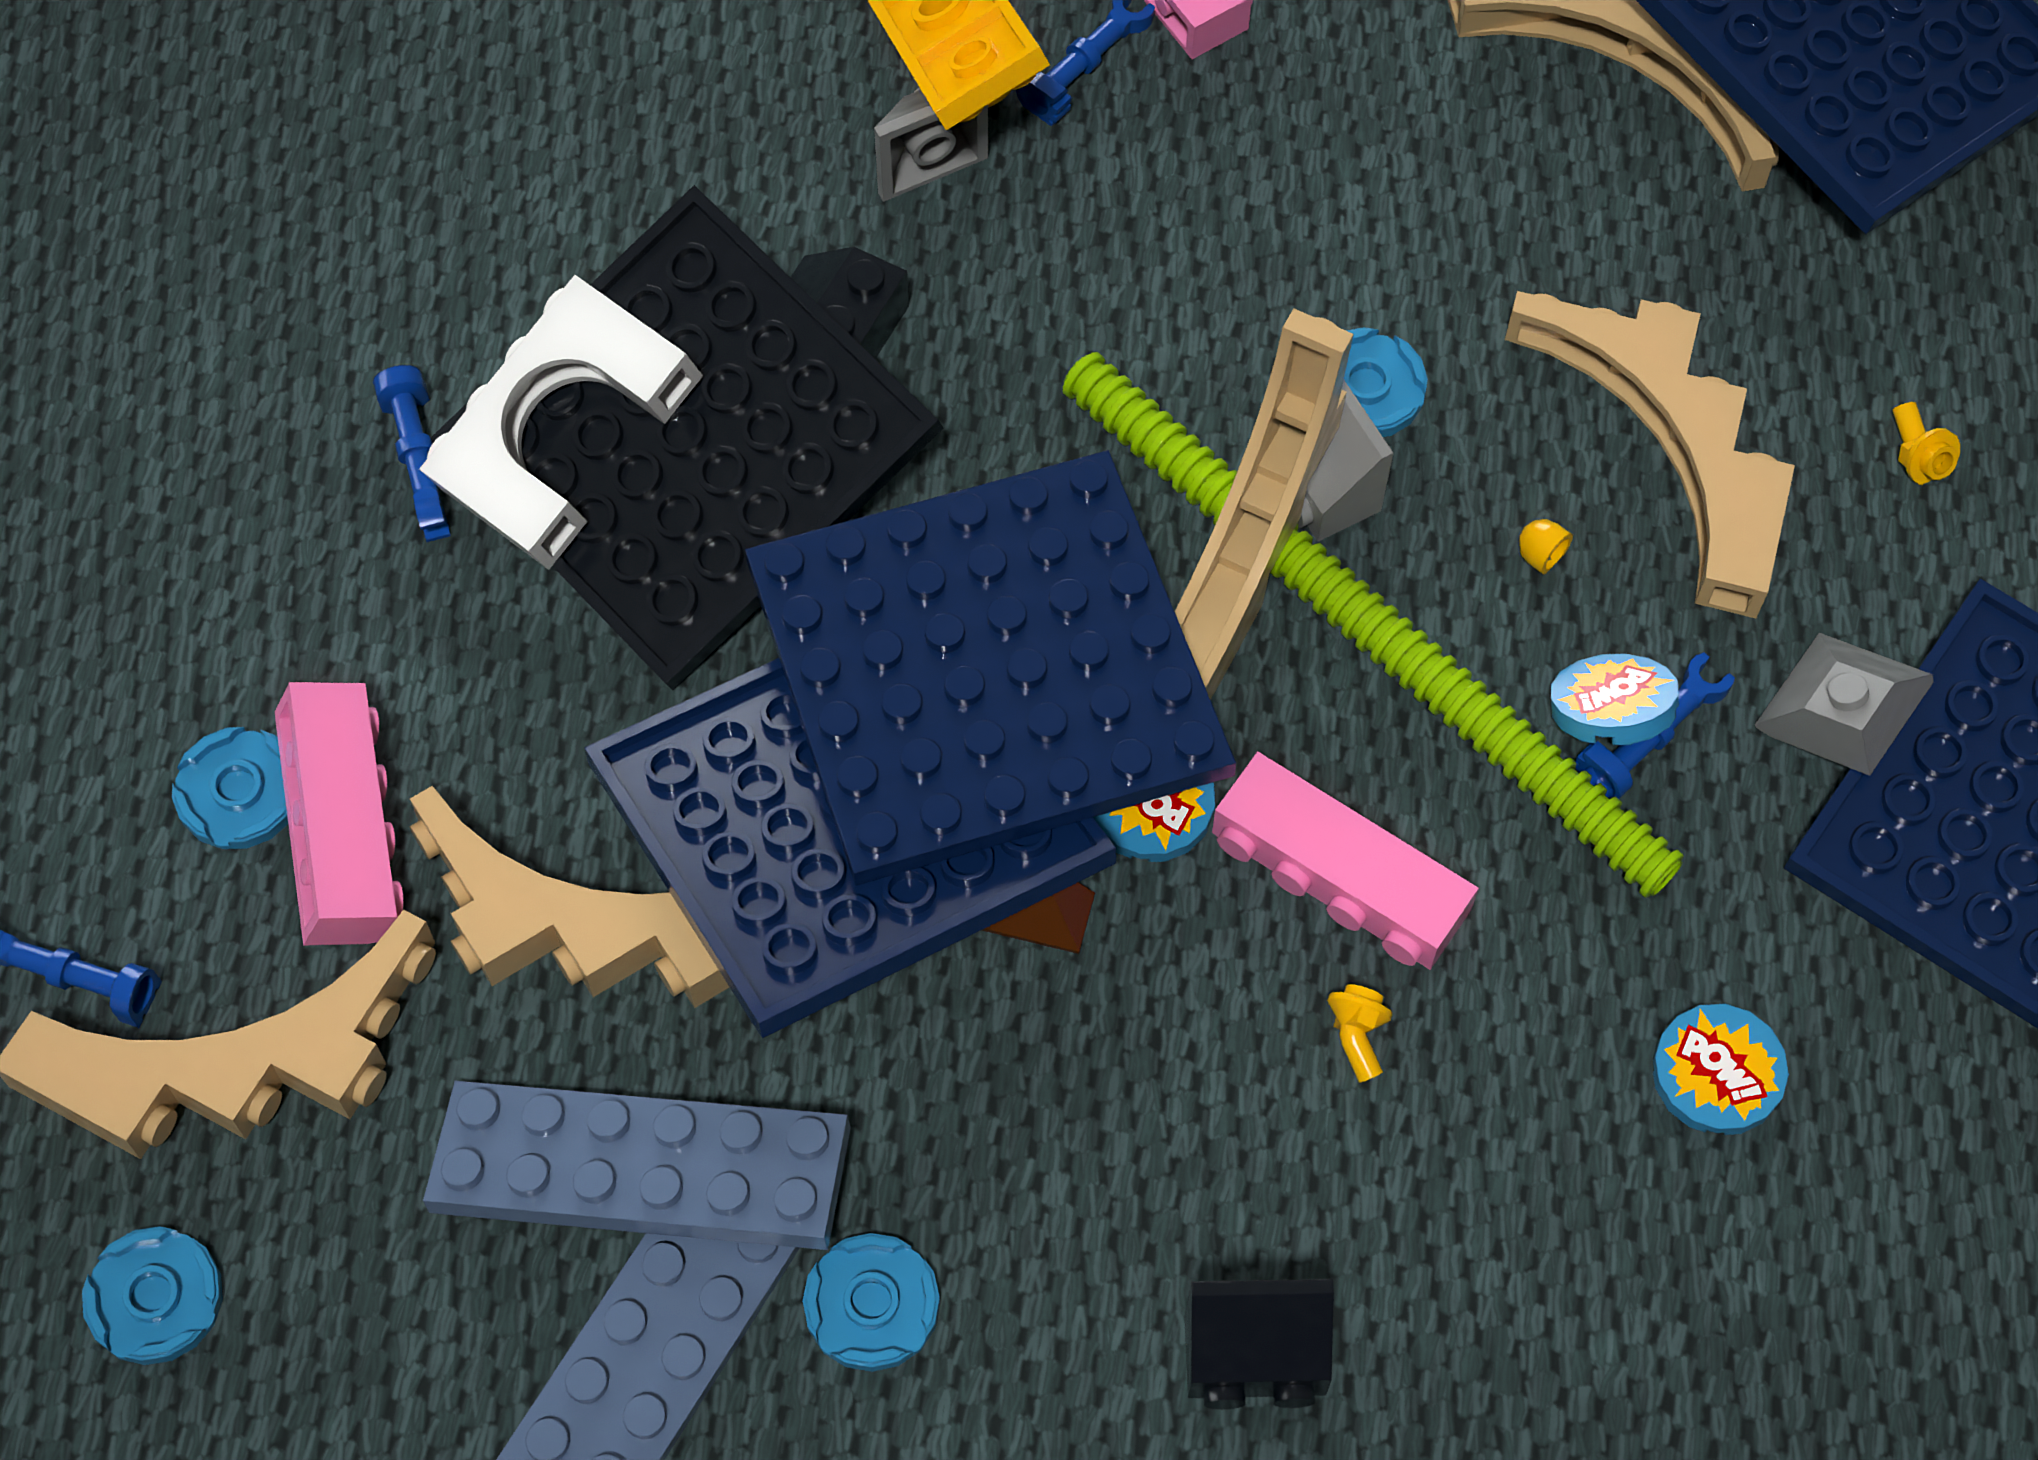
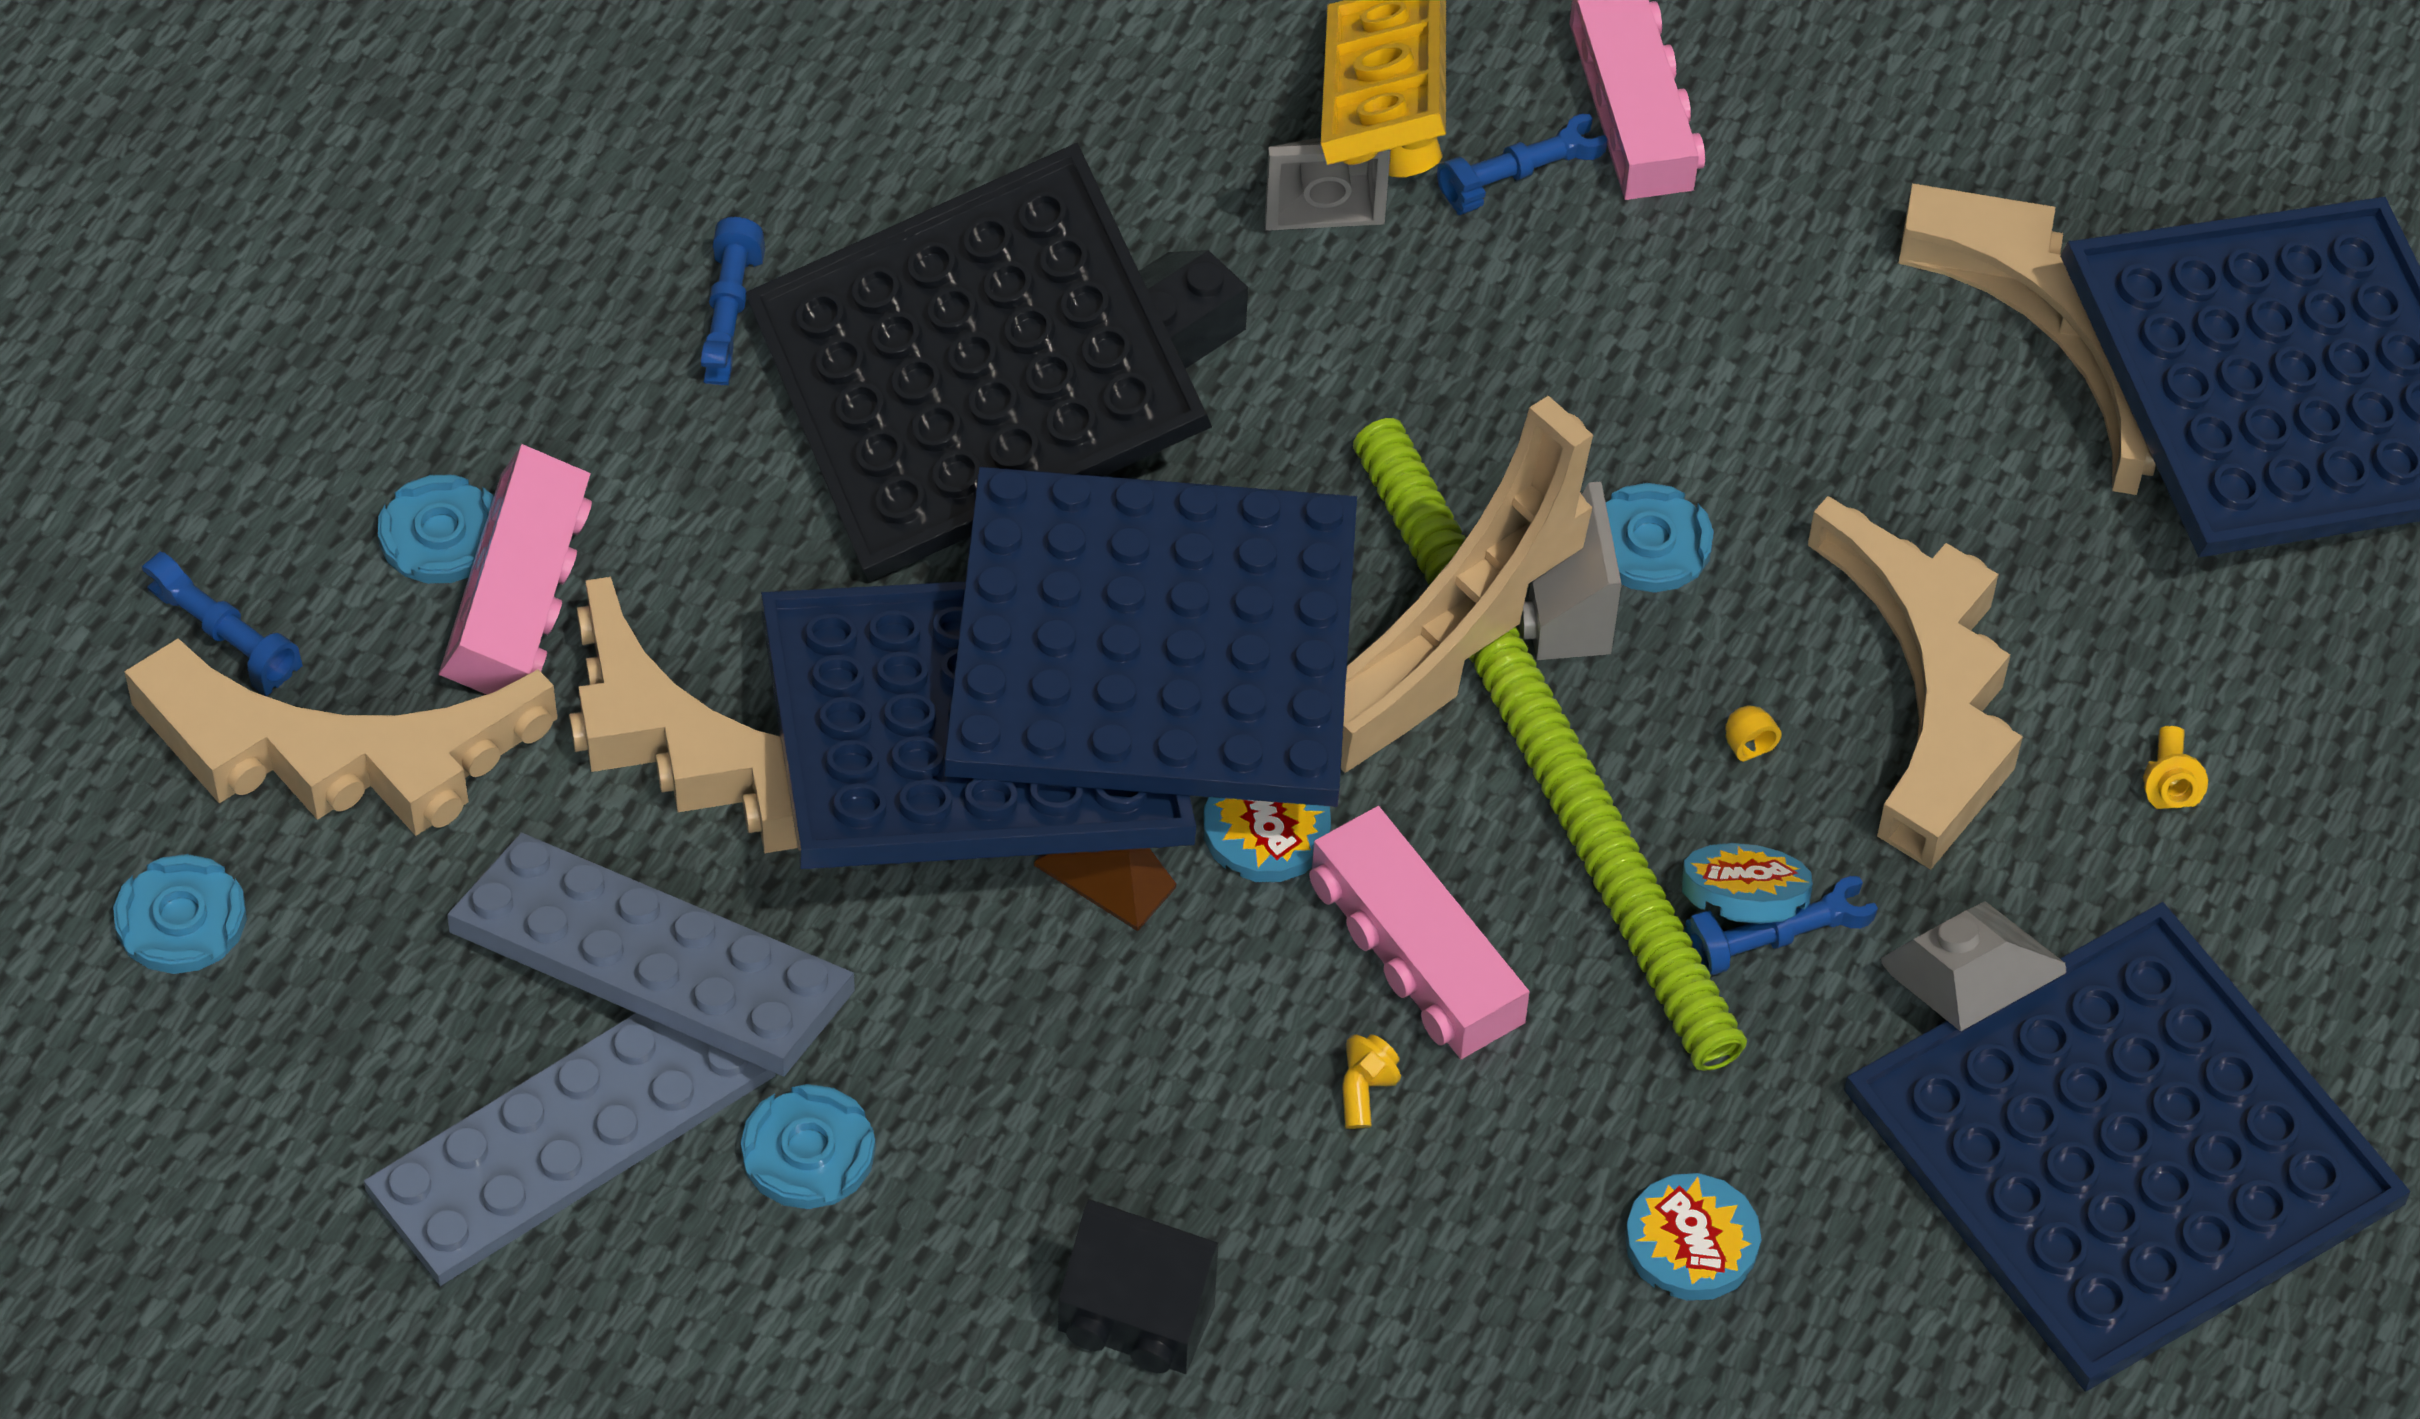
camera: 20 degrees right, 10 degrees down
white arch [419,275,703,570] -> none

